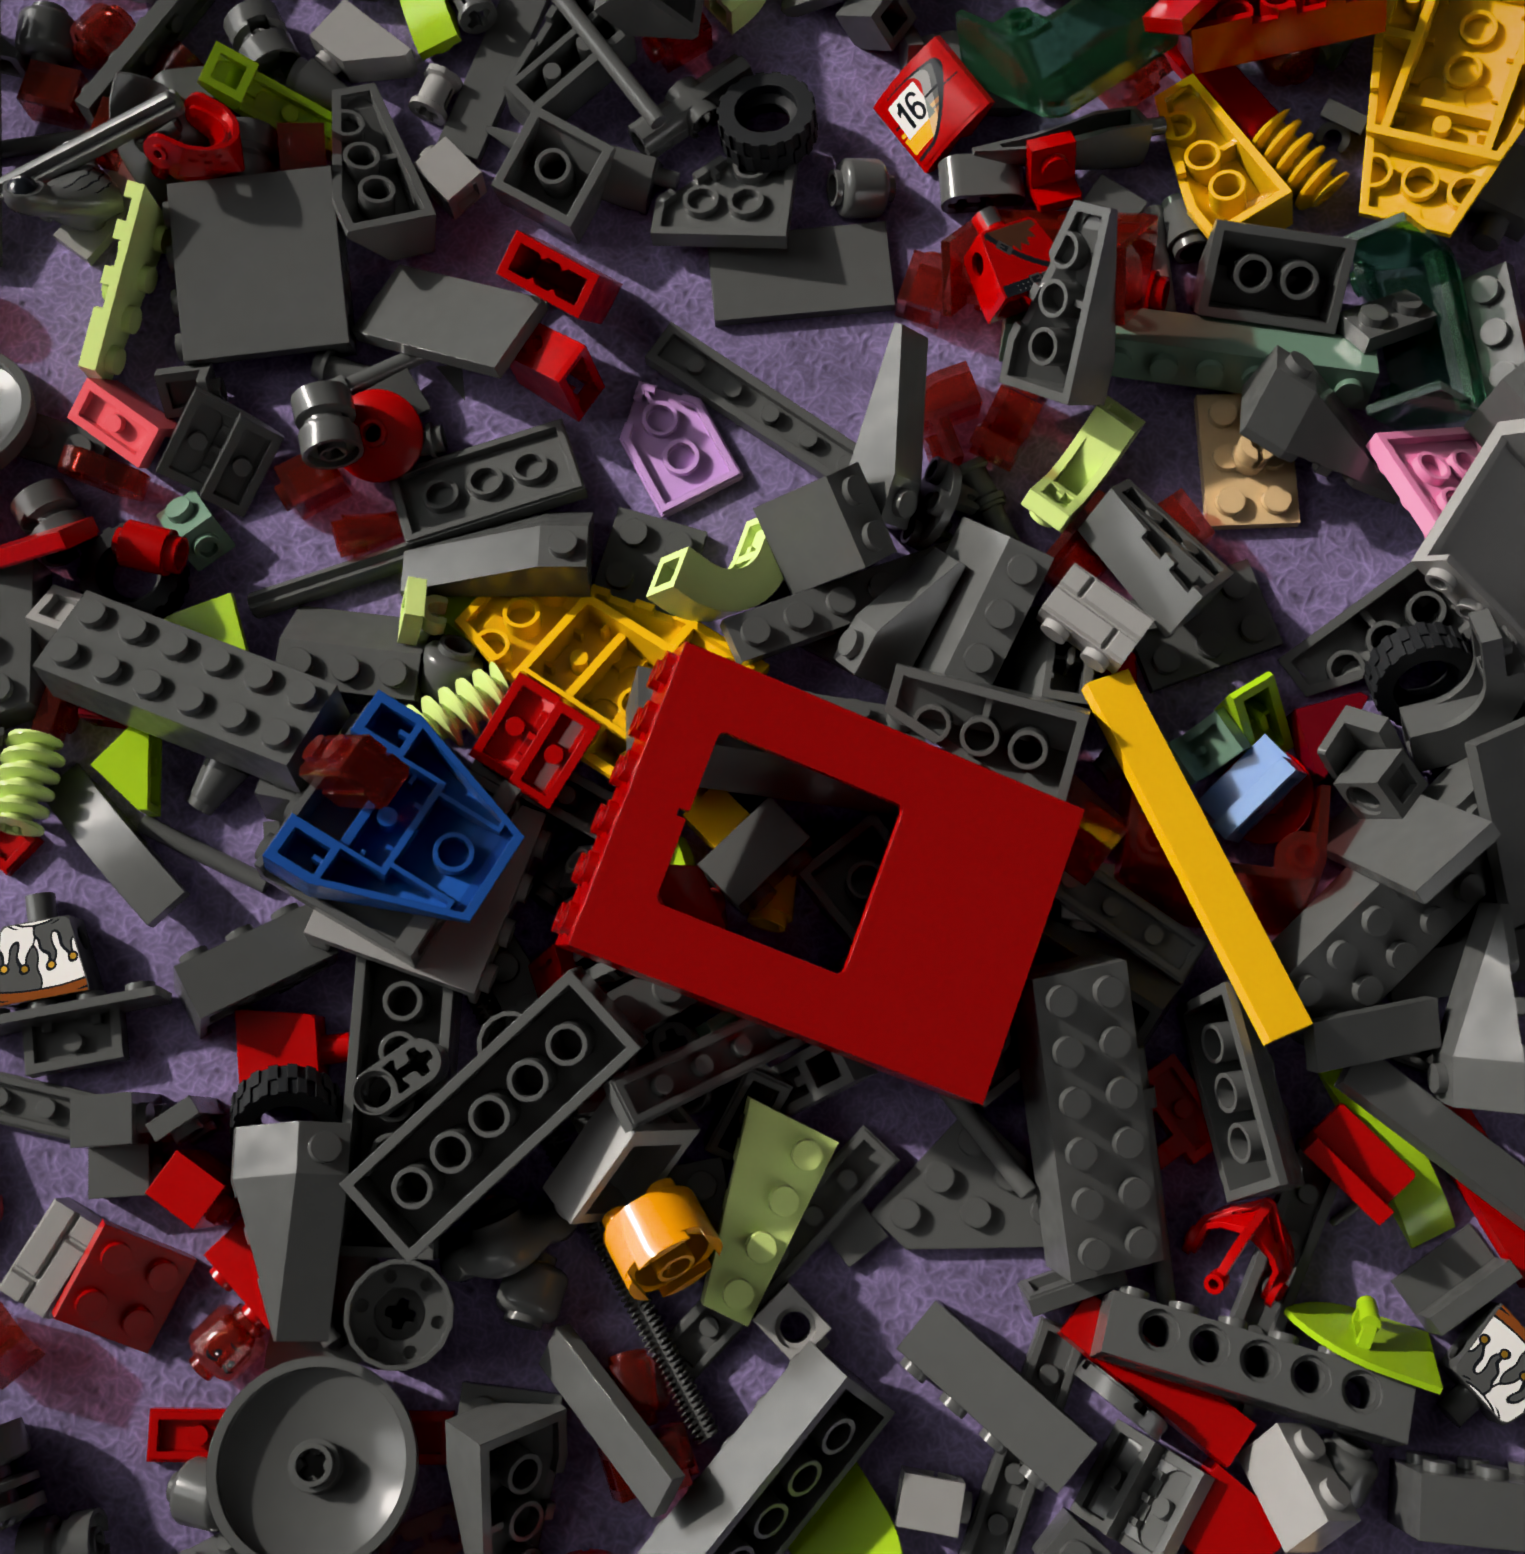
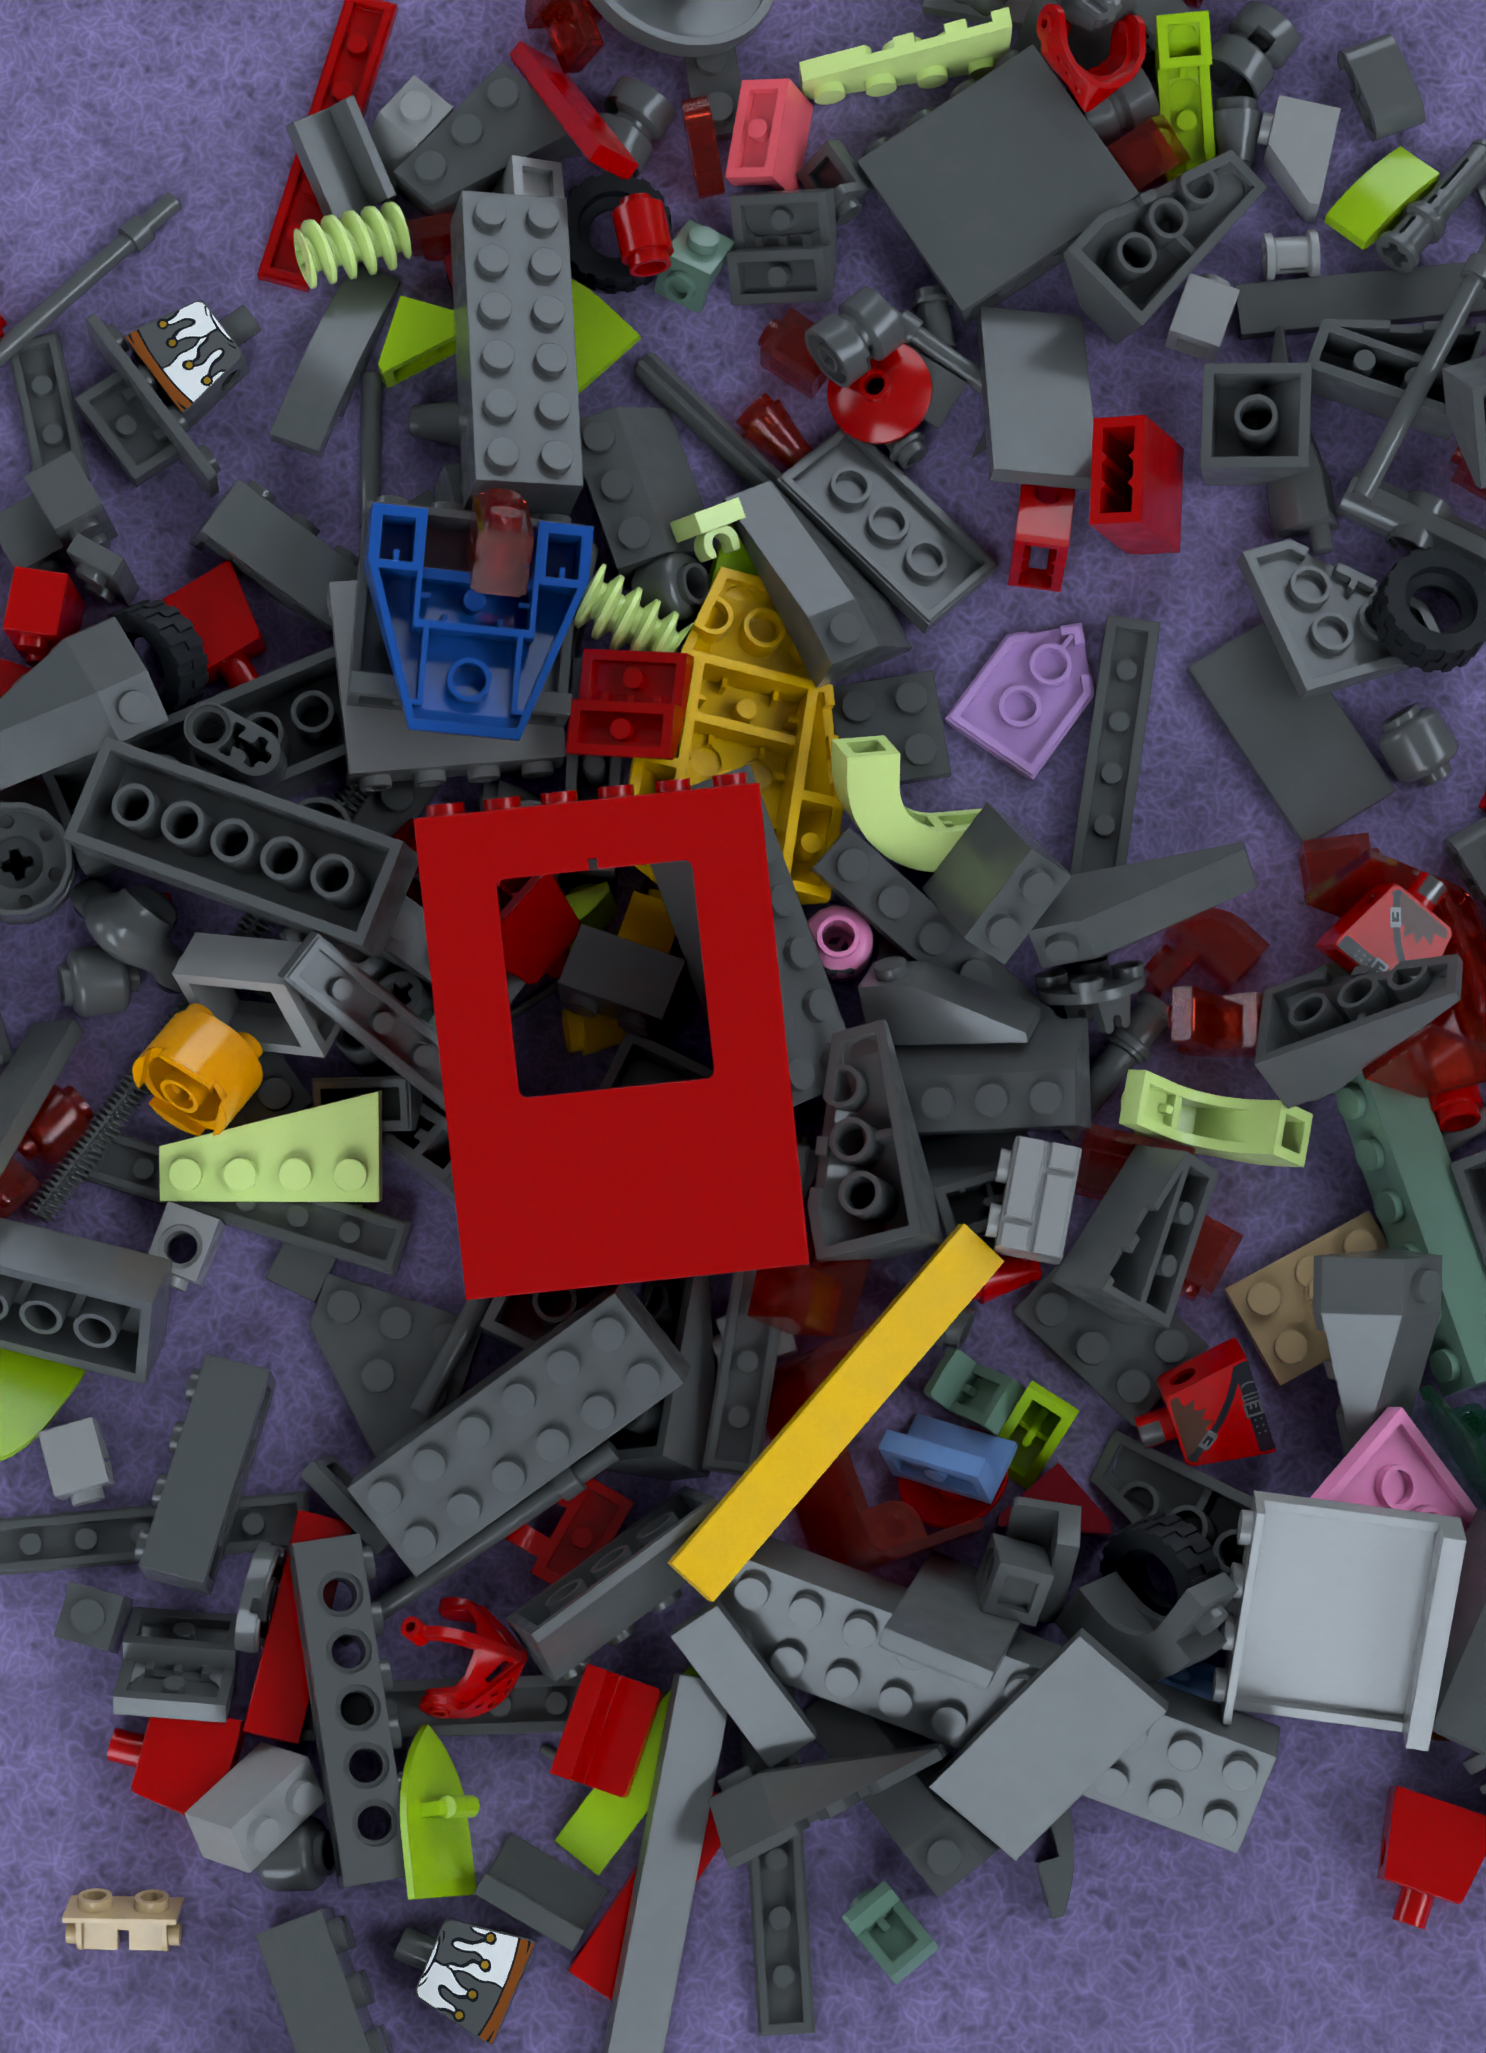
camera: 65 degrees right, 0 degrees up
none -> bright pink head [808,906,873,982]
none -> red torso [1134,1337,1276,1466]

